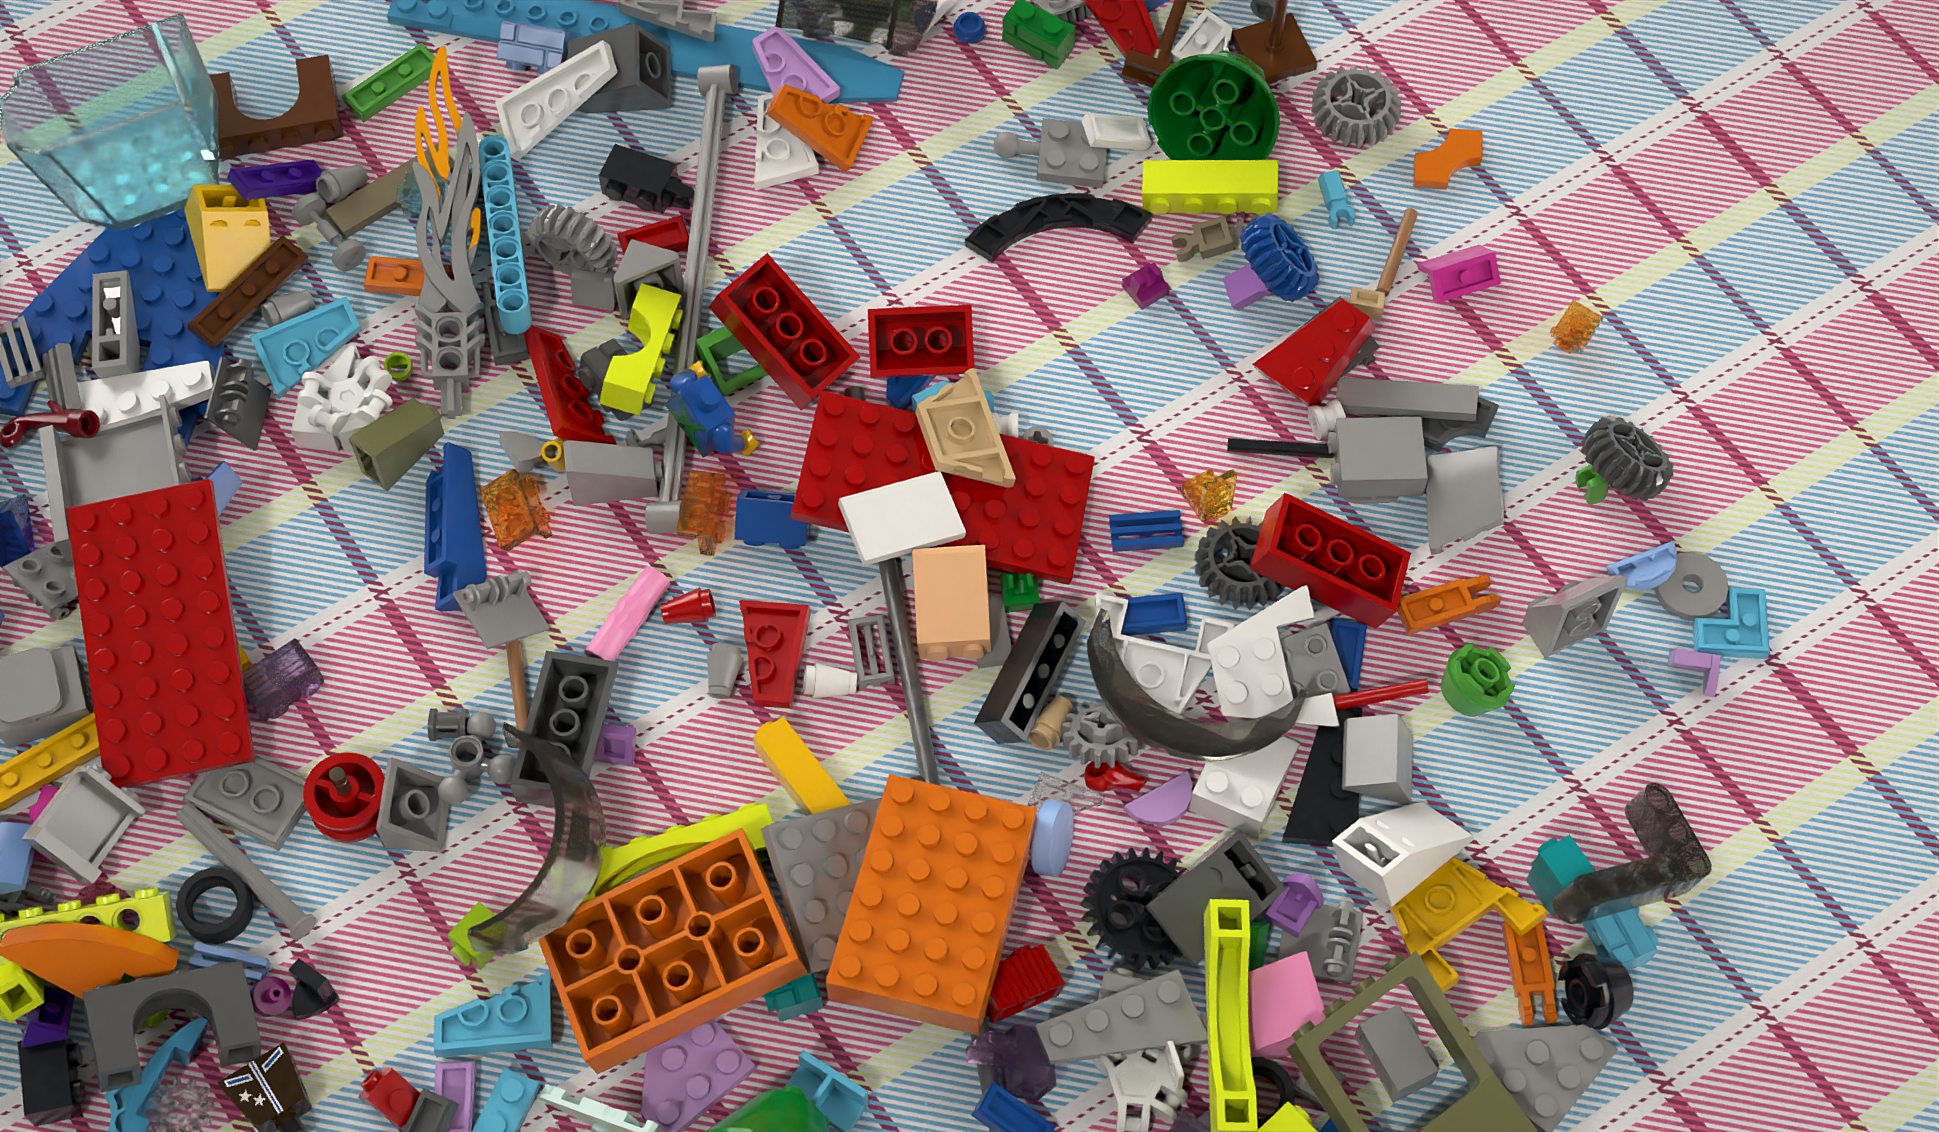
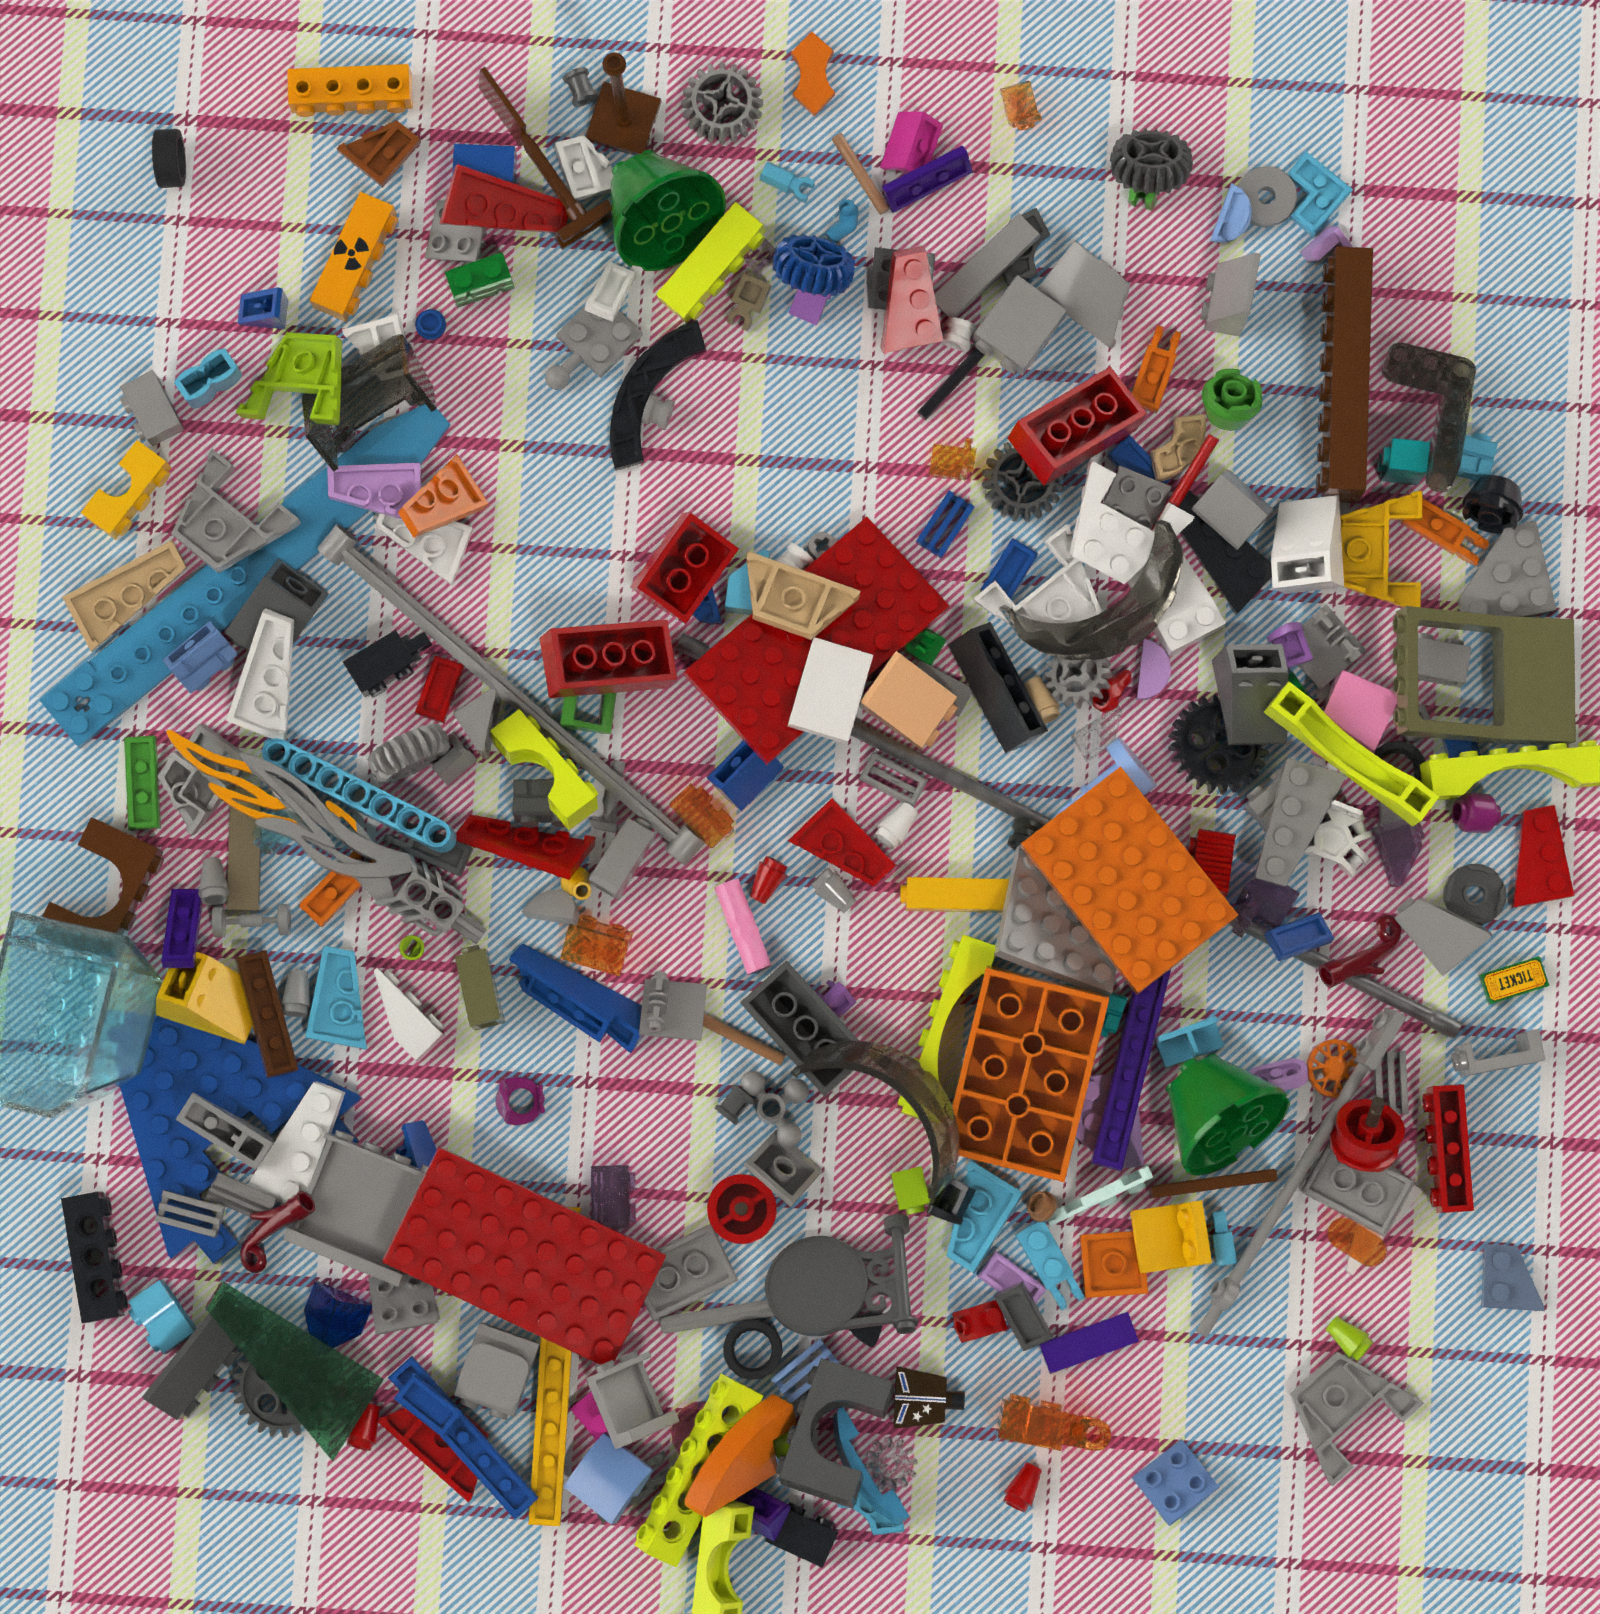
camera: 50 degrees left, 20 degrees up
dark grey hinge [204,357,272,451] -> none
magenta tile [250,976,291,1017] -> none
white piece [297,356,392,453] -> none
blue torso [665,360,762,458] -> none
magenta tile [1122,263,1170,310] -> none
tan tile [1349,287,1385,321] -> none
none -> light grey slope [158,723,244,836]
none -> magenta piece [495,1077,545,1126]
none -> light grey wheel [642,394,675,430]
none -> dark grey piece [765,1214,918,1336]
none -> dark azure arm [825,199,859,242]
none -> dark purple tile [882,145,973,213]
none -> black tile [926,1175,976,1225]
none -> medium nougat plate [1027,1191,1057,1222]
none -> dark purple tile [1090,969,1171,1172]
none -> tan tile [1150,414,1206,482]
none -> reddish brown brick [1316,246,1373,503]

